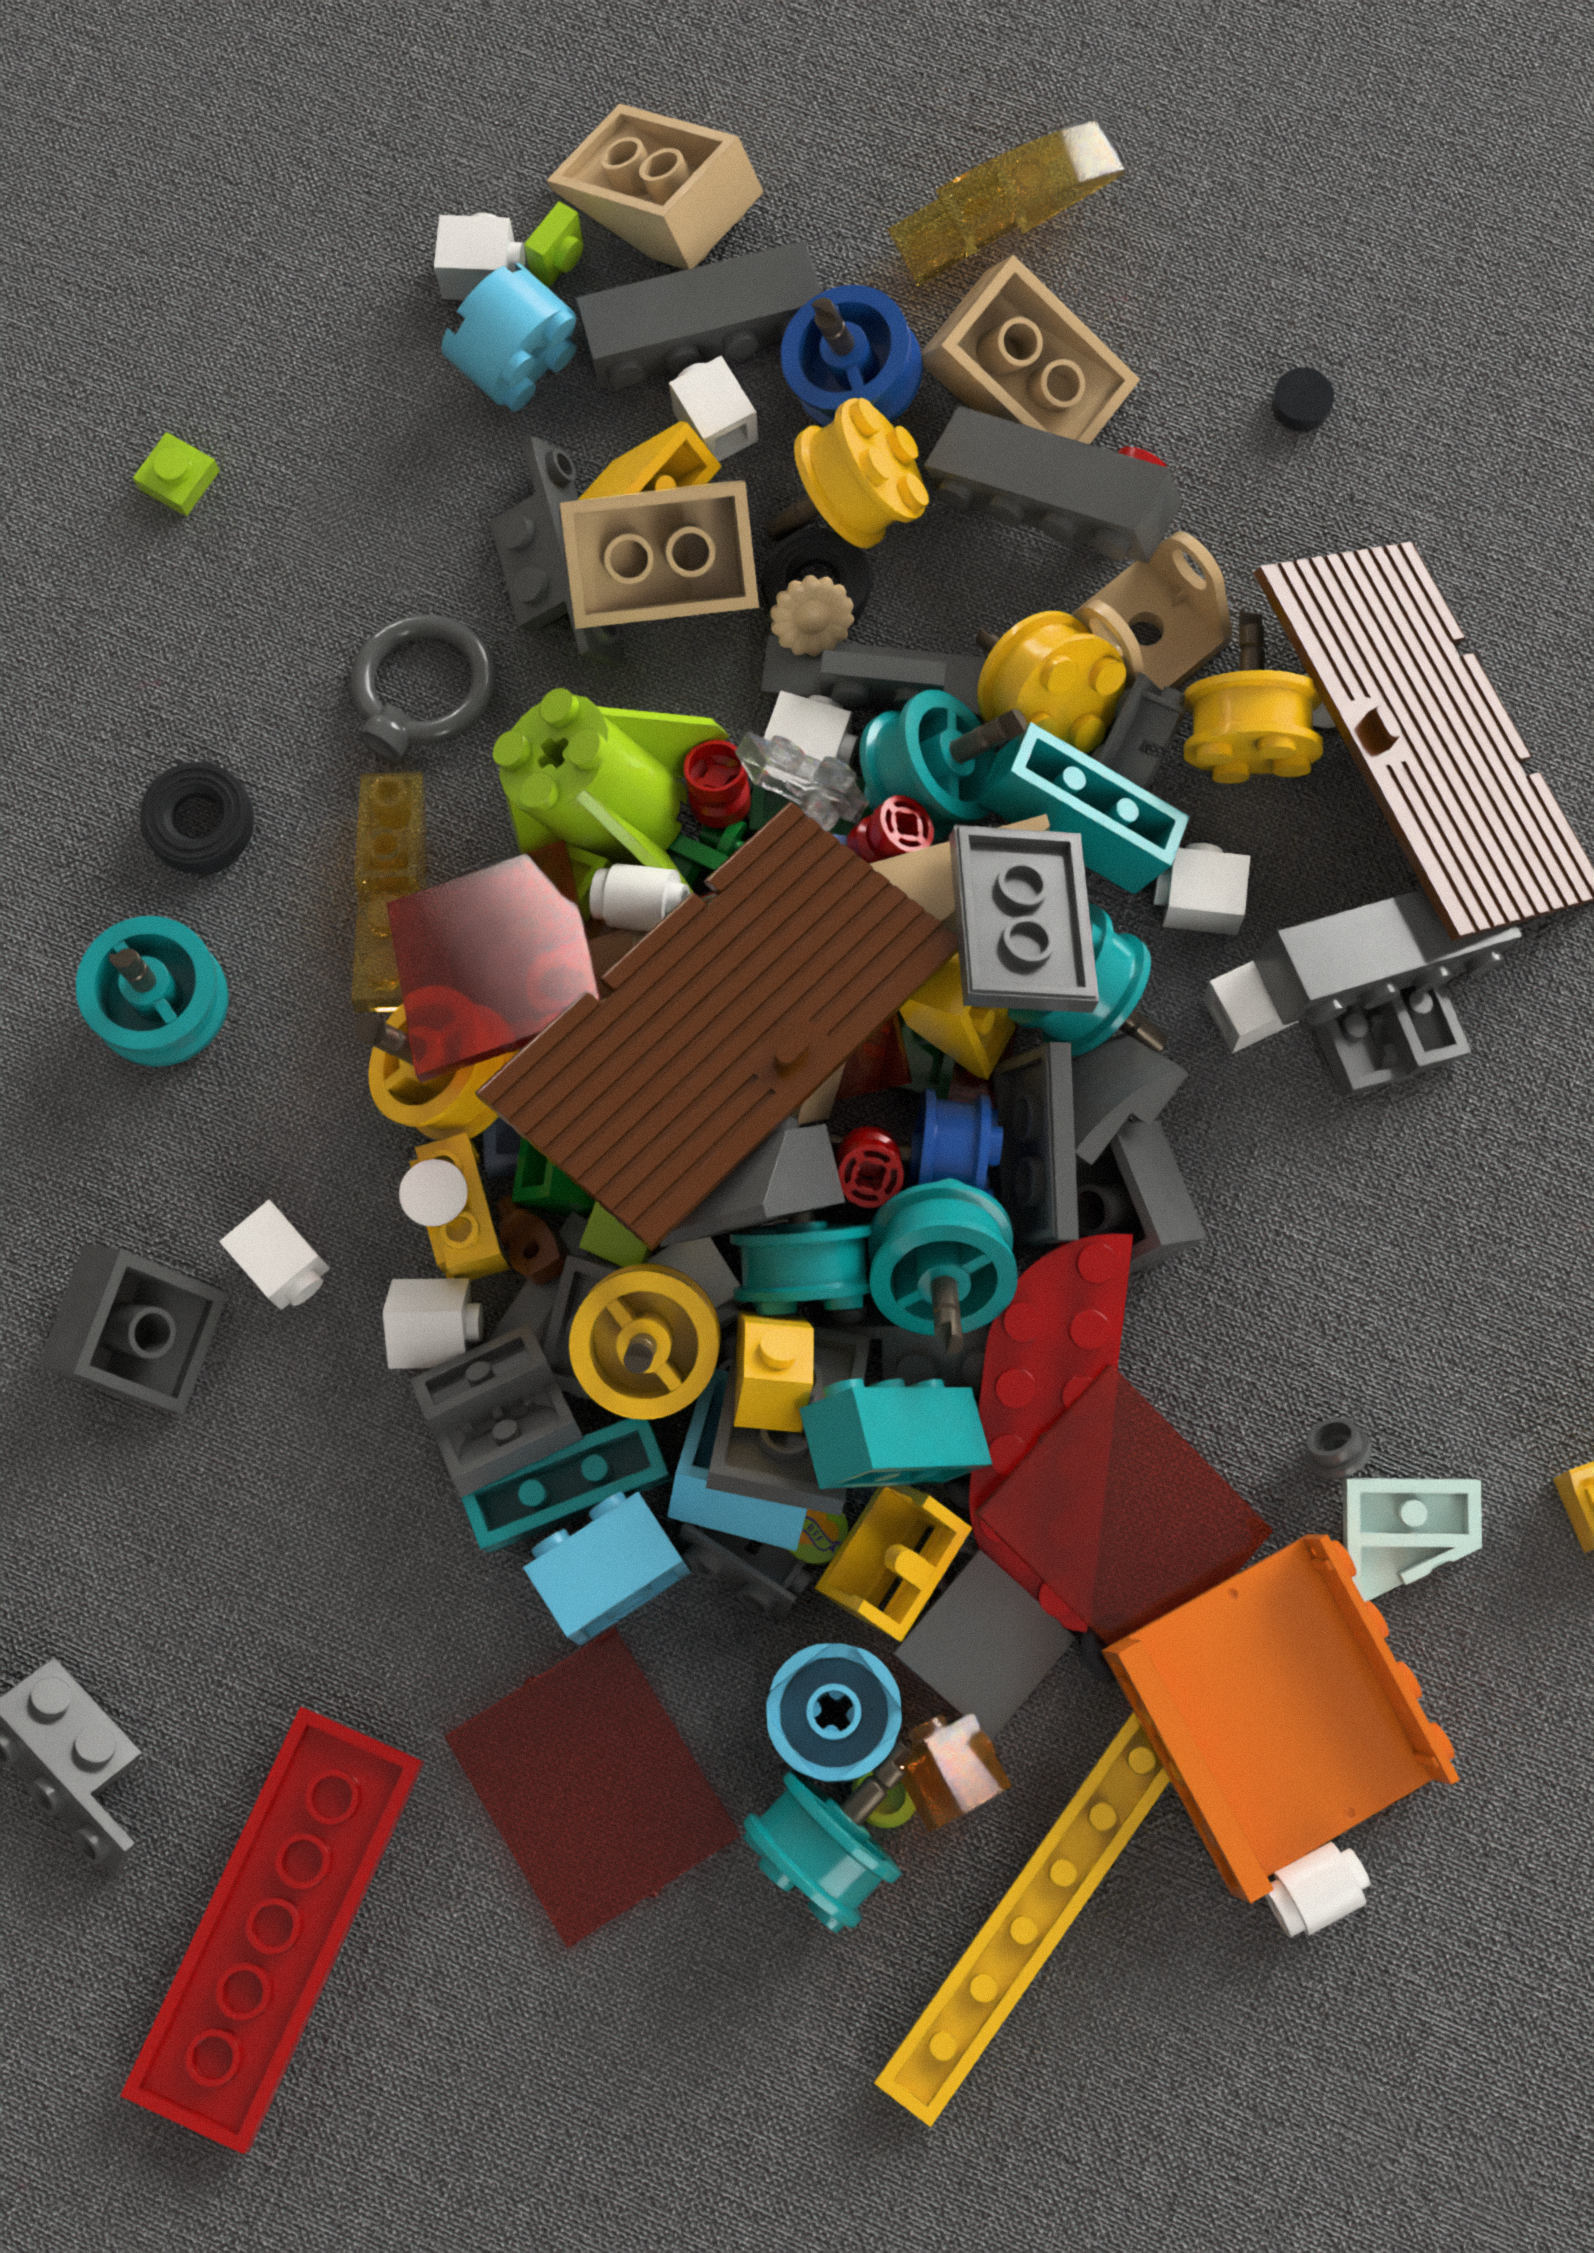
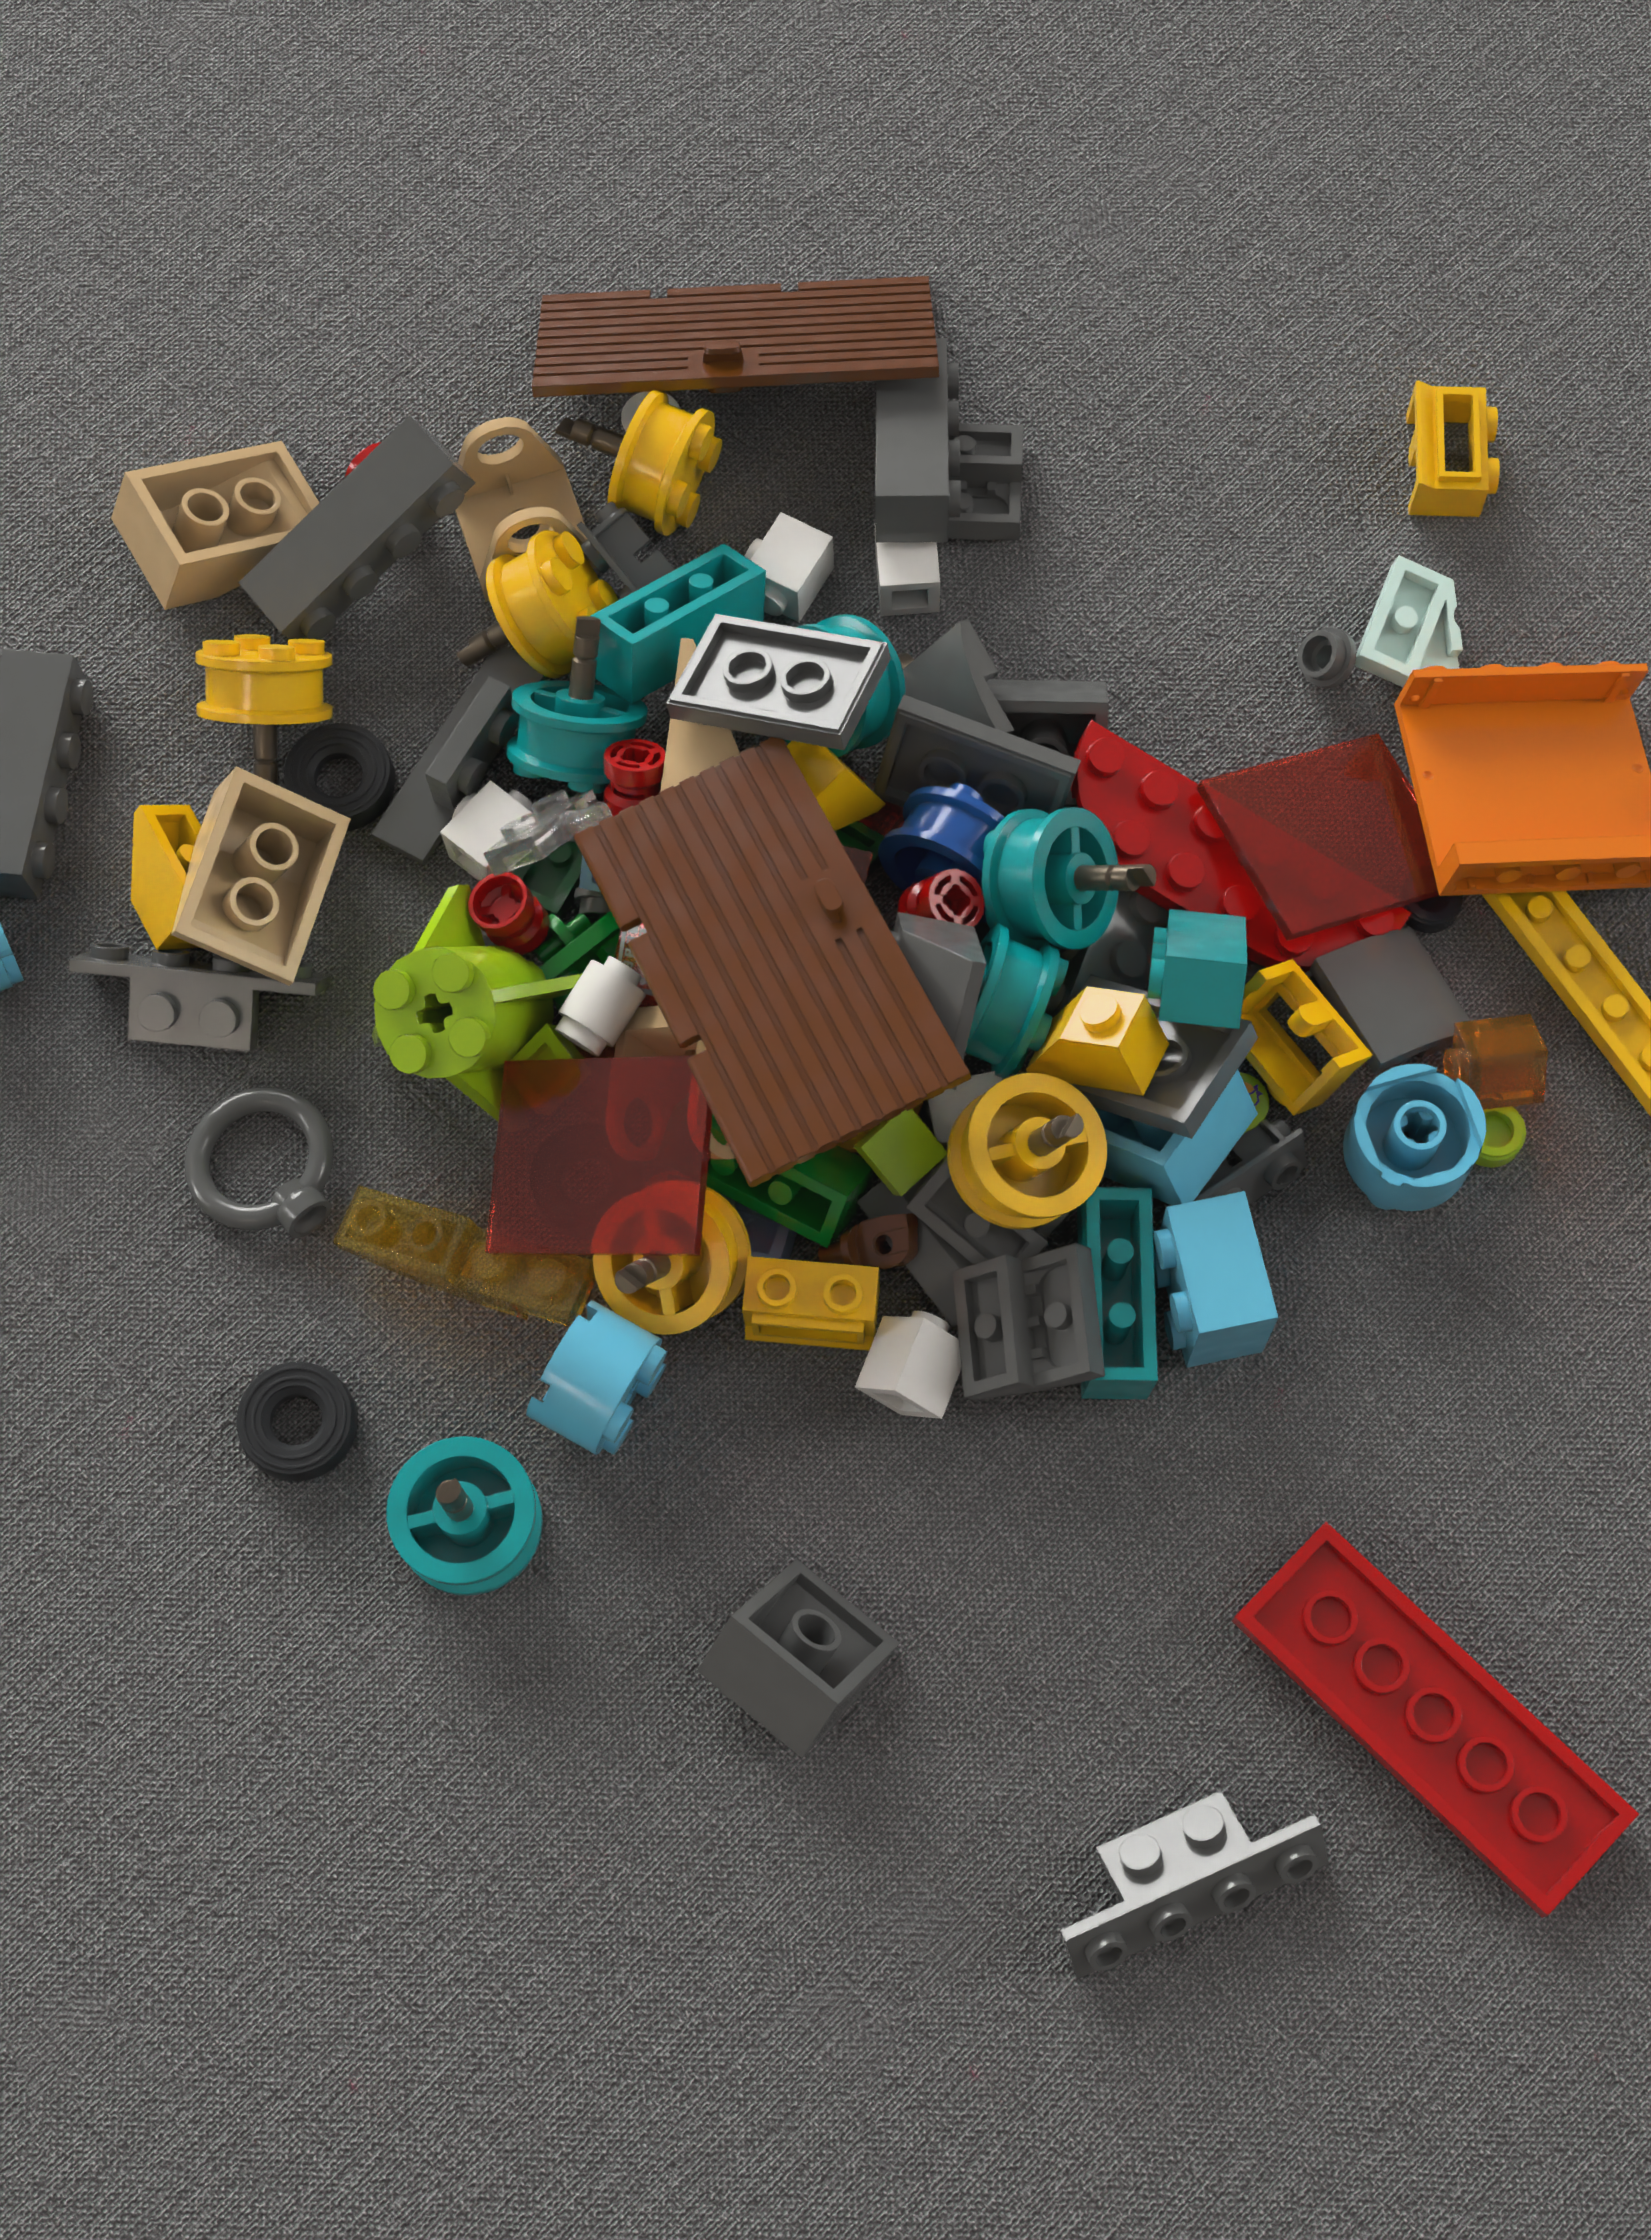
camera: 70 degrees left, 5 degrees down
white brick [219,1199,330,1310] -> none
white sticker [399,1159,468,1226] -> none
clear red piece [444,1628,741,1948] -> none
white brick [669,355,759,462] -> none
teal wheel [743,1741,913,1933] -> none
tan piece [770,575,854,657] -> none
blue wheel [781,285,923,428] -> none
clear yellow slope [887,121,1125,286] -> none
black tile [1272,367,1335,432] -> none
none -> medium azure brick [526,1300,668,1455]

